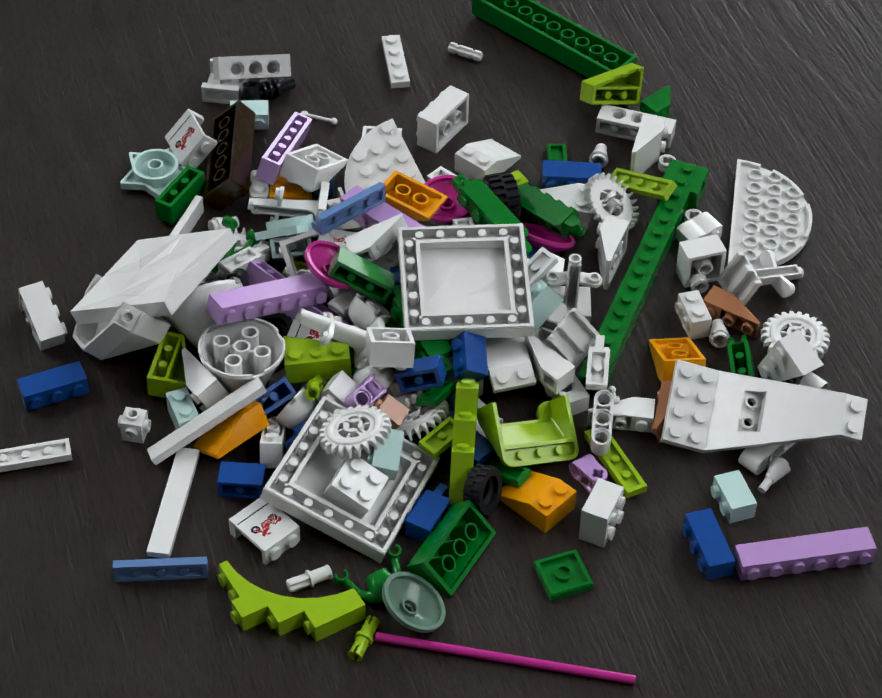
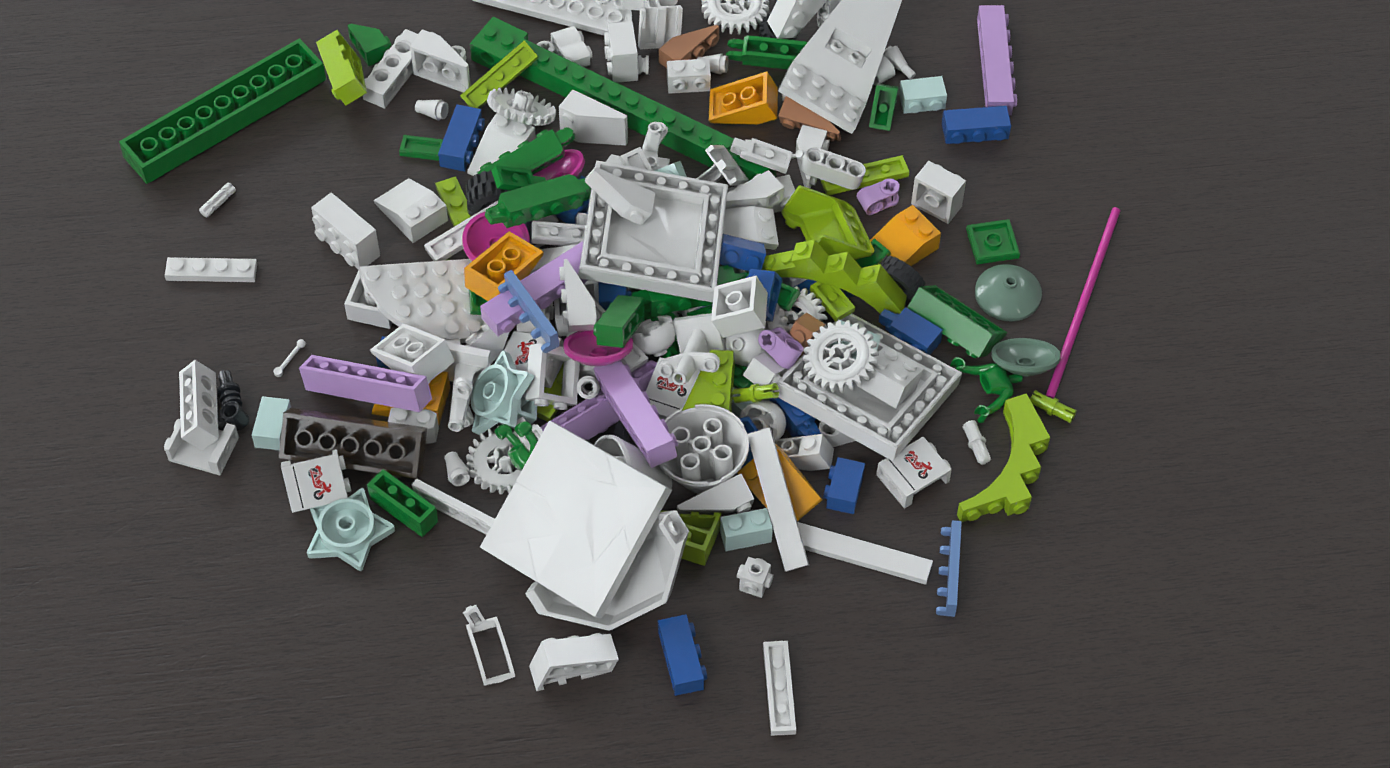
camera: 80 degrees left, 10 degrees up
none -> white sword [463,605,515,686]
none -> green hinge [491,165,546,190]
none -> white slope [585,167,656,225]
none -> green slope [869,83,899,131]
none -> sand green dish [975,264,1042,321]

